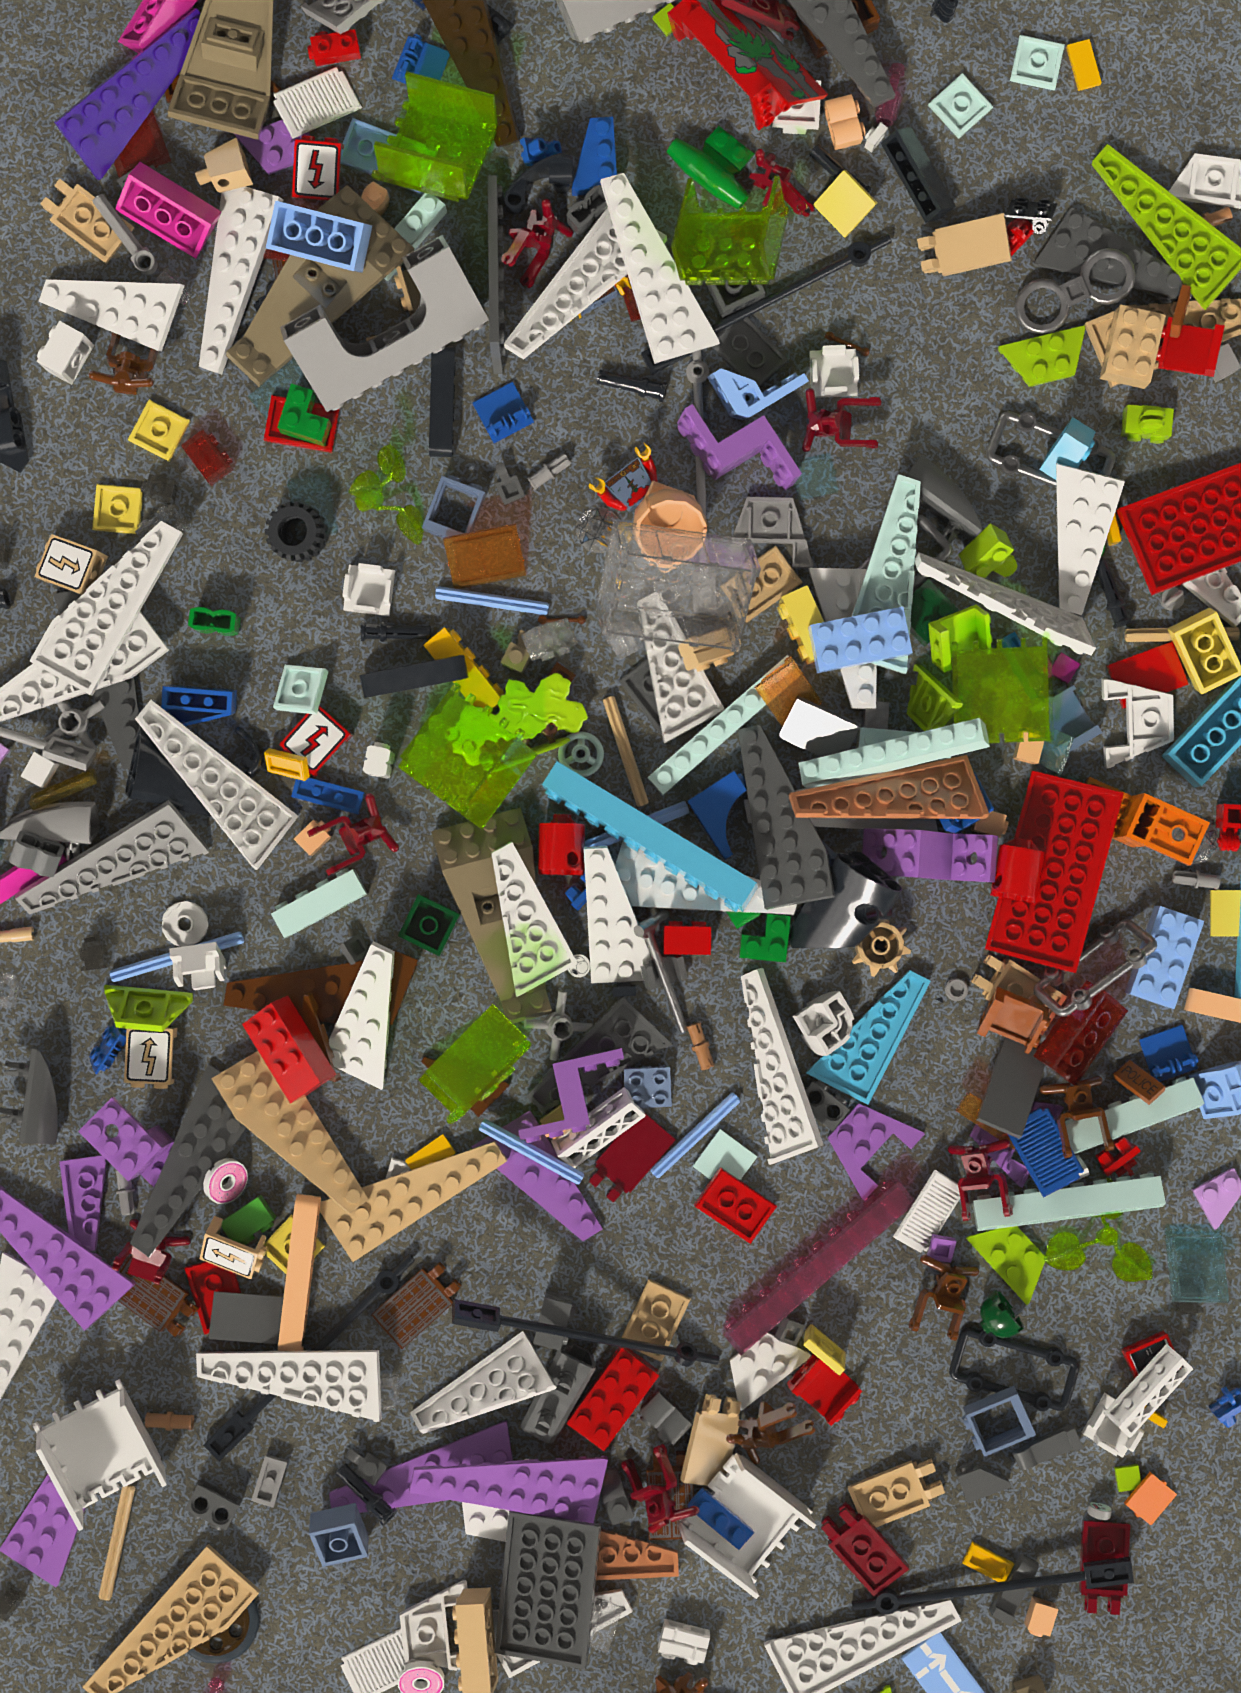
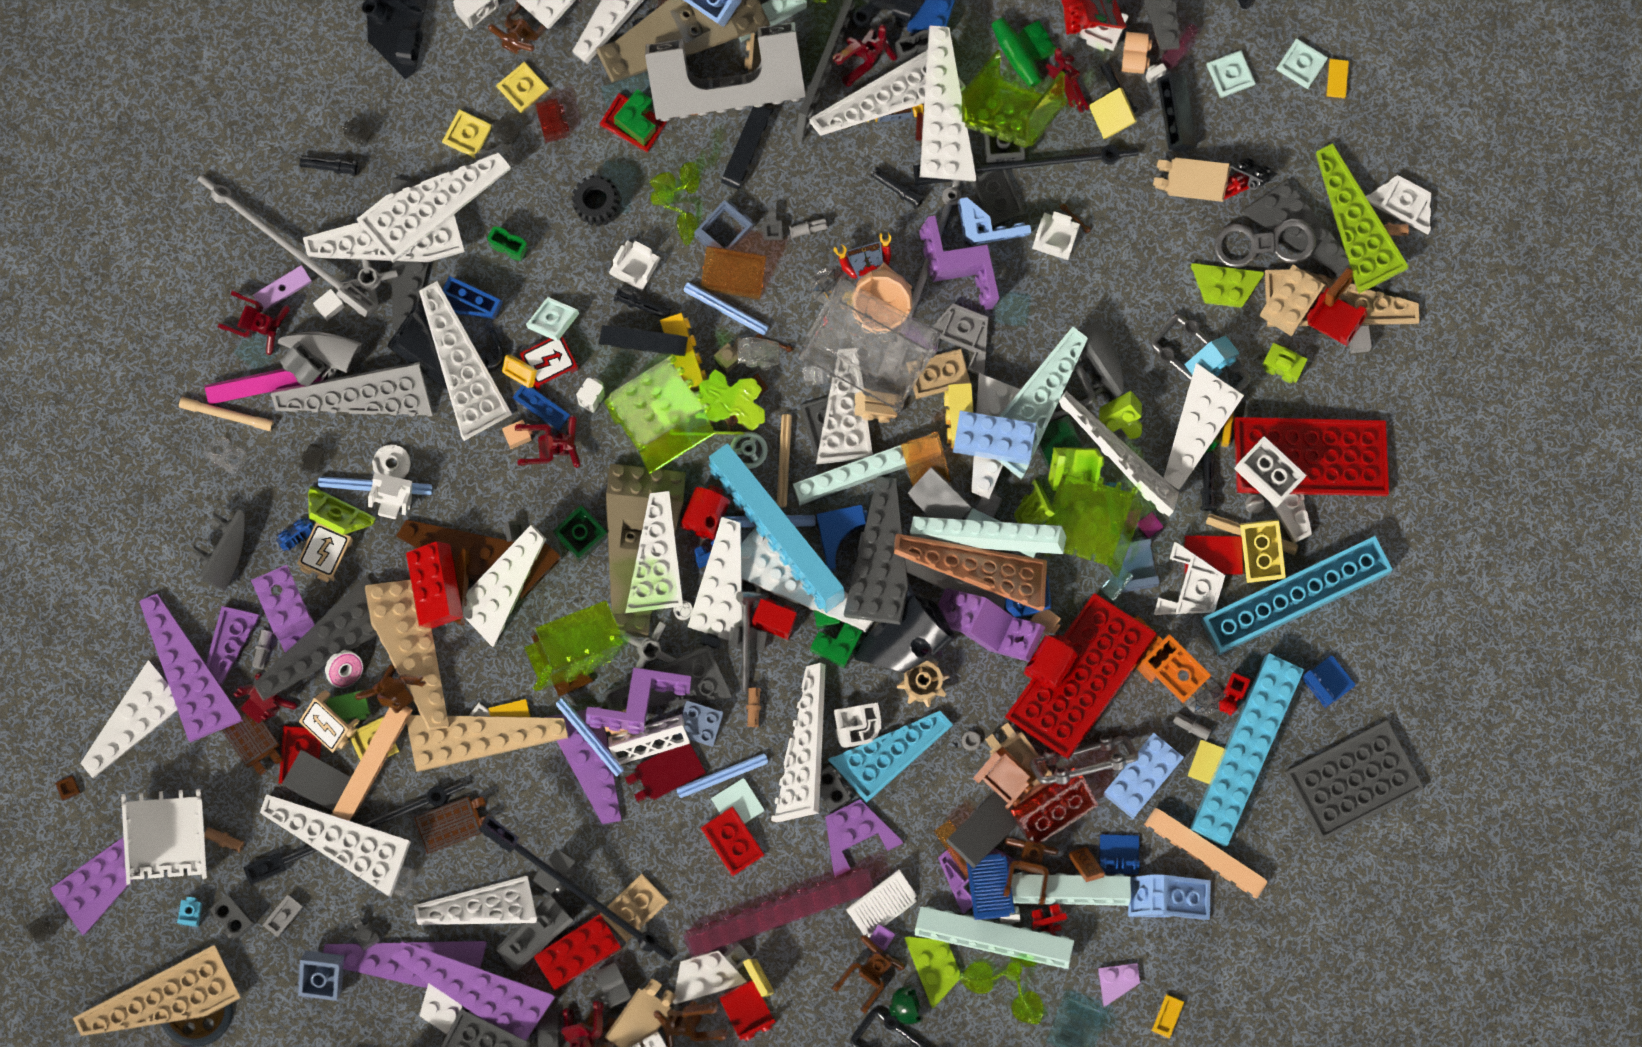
camera: 20 degrees right, 10 degrees down
clear yellow tile [29,768,98,810] -> none
panel [34,534,108,595] -> none
tan axle [99,1485,135,1600] -> none
light aqua brick [271,868,368,938] -> none
black pin [336,1463,398,1526] -> none
blue hinge [472,382,534,443] -> none
dark red piece [802,388,881,452] -> none
dark red piece [948,1139,1013,1221] -> none
light nougat brick [1013,728,1046,765] -> none
none -> medium azure brick [177,897,202,927]
none -> reddish brown piece [355,664,426,714]
none -> white brick [1234,437,1307,508]

